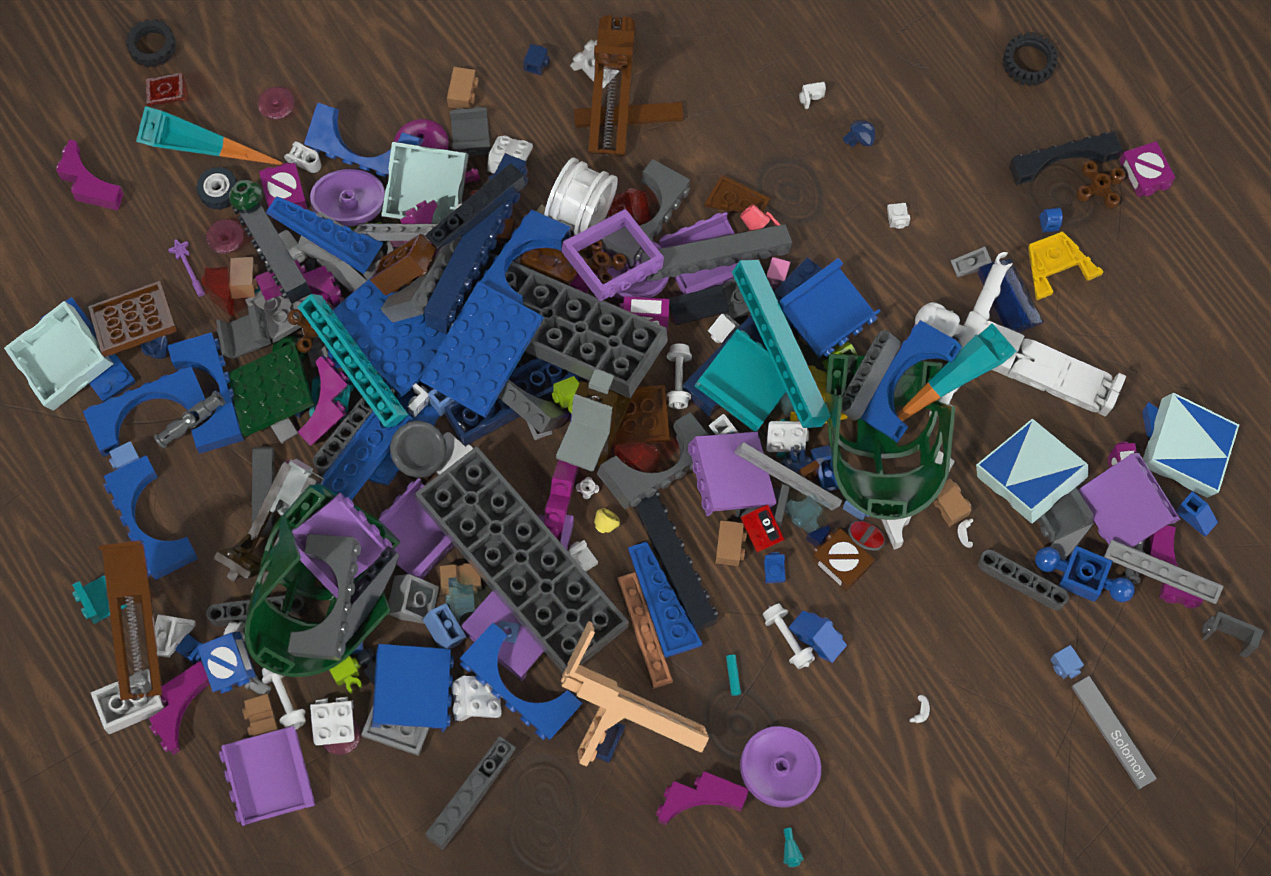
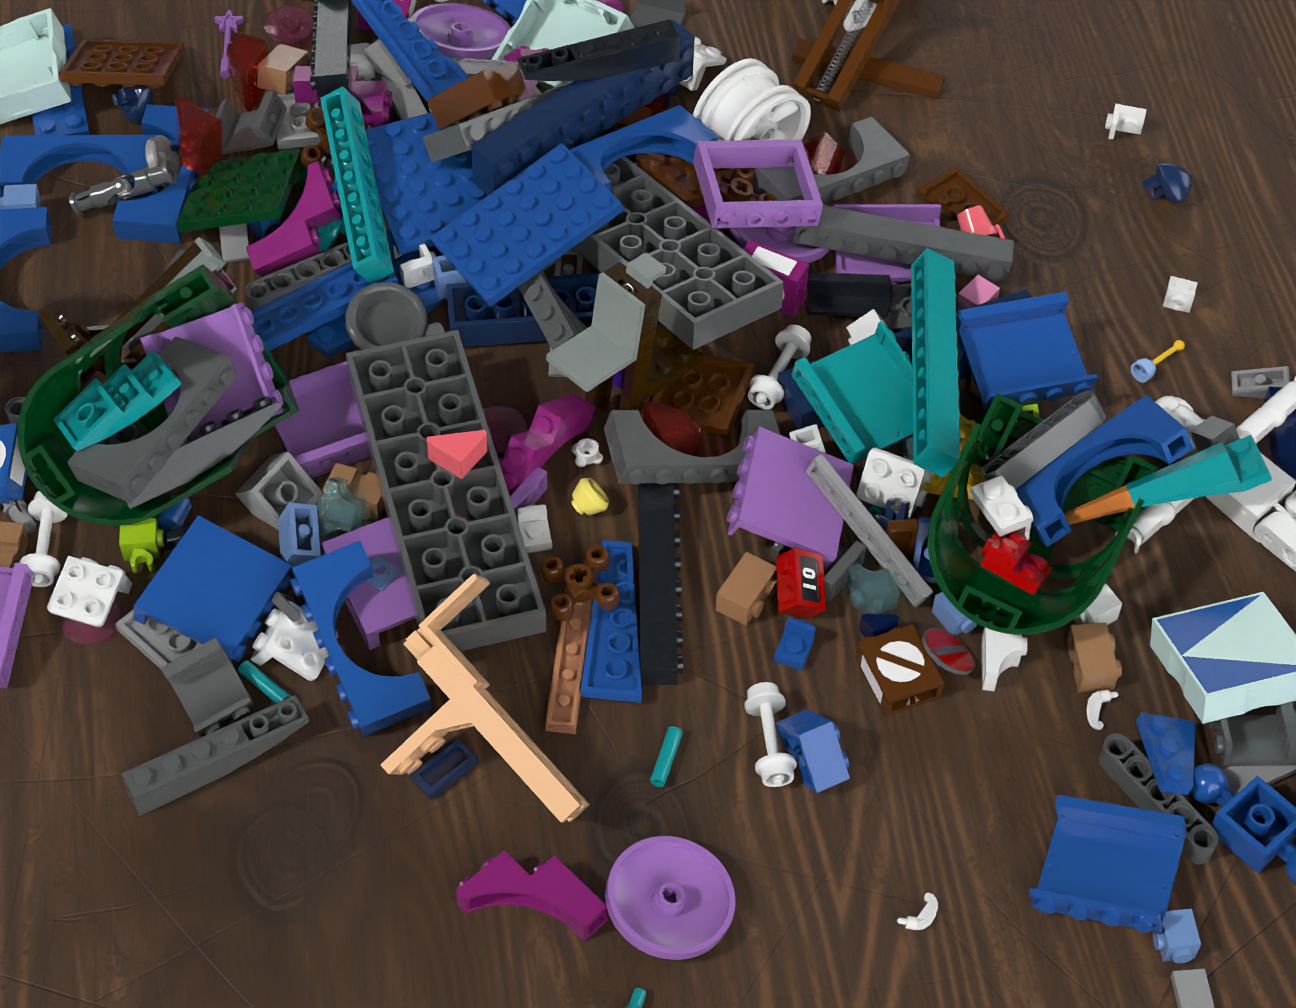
camera: 25 degrees right, 15 degrees down
none -> teal slope [53,350,182,452]
none -> light grey tile [145,135,182,188]
none -> dark grey panel [161,637,255,737]
none -> clear red slope [175,95,222,175]
none -> teal piece [238,660,292,704]
none -> dark grey piece [271,592,301,622]
none -> coral slope [427,430,487,479]
none -> clear pink dish [483,406,527,453]
none -> reddish brown gear [541,545,620,621]
none -> white bracket [970,475,1033,541]
none -> red plate [980,531,1053,596]
none -> blue panel [1029,795,1187,933]
none -> light blue hinge [1131,340,1185,383]
none -> blue wing [1136,712,1195,795]
none -> dark grey brick [1190,415,1240,452]

